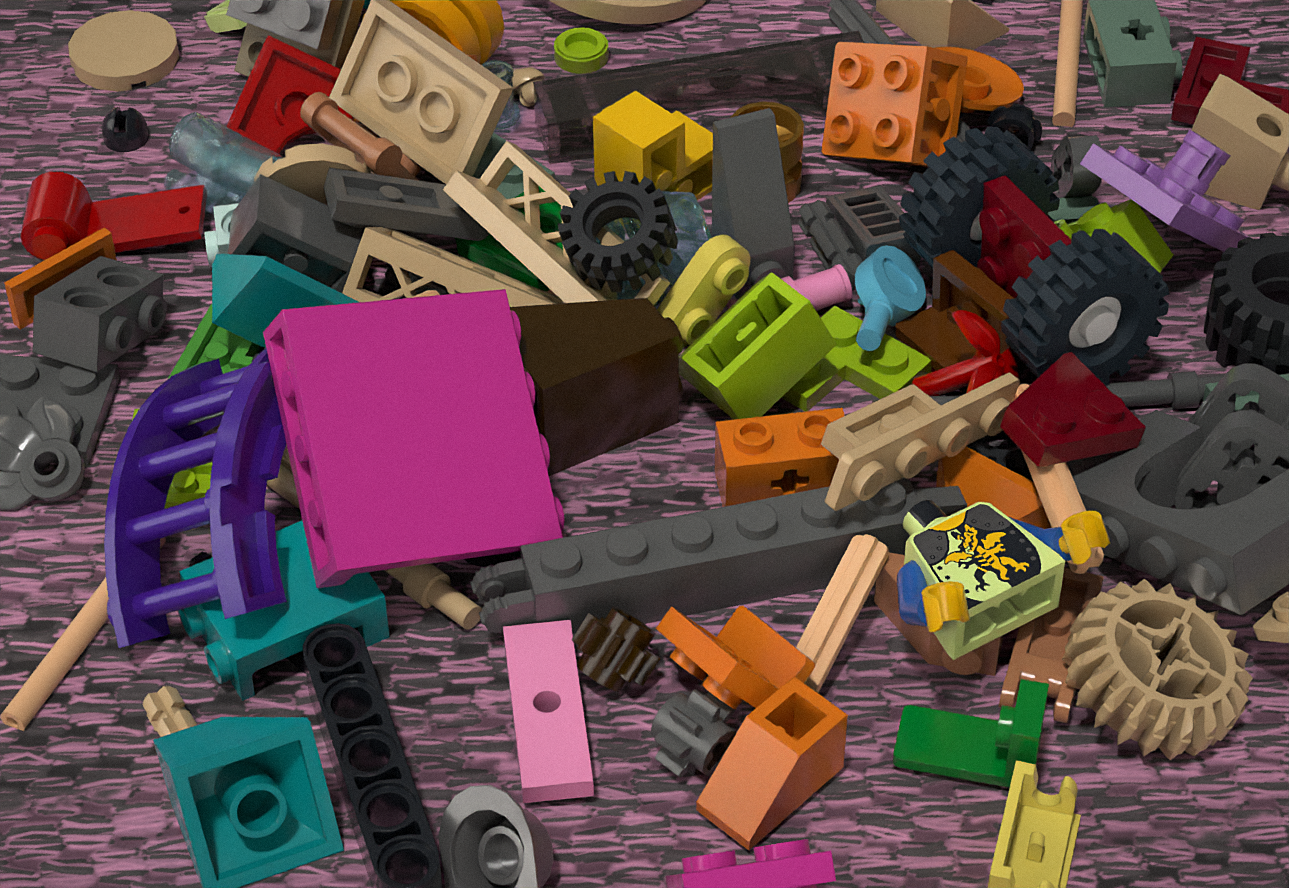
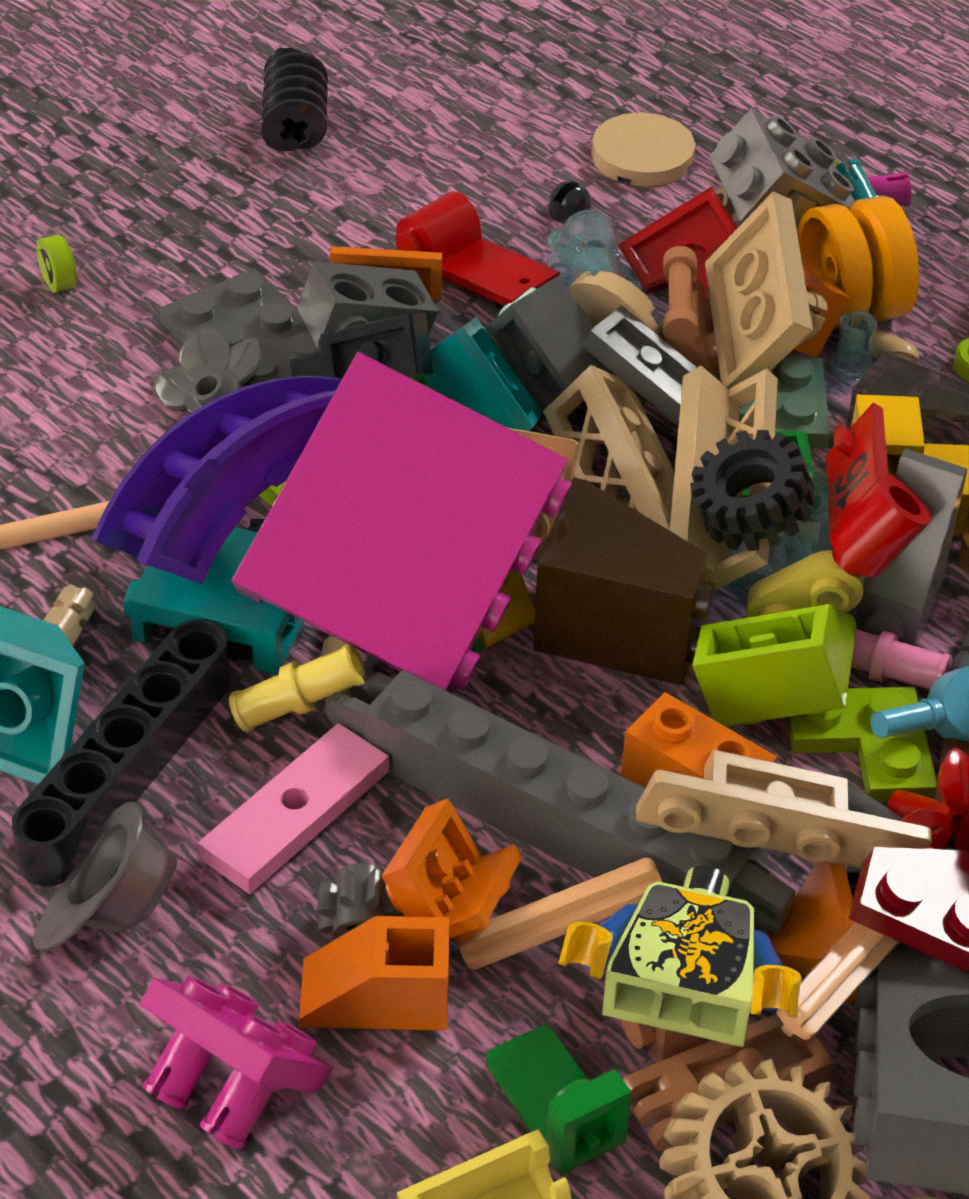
camera: 45 degrees right, 0 degrees up
dark brown gear [572,607,660,692] -> none
none -> light yellow pin [229,643,365,732]
none -> black hinge [289,313,433,379]
none -> red door [826,402,931,578]

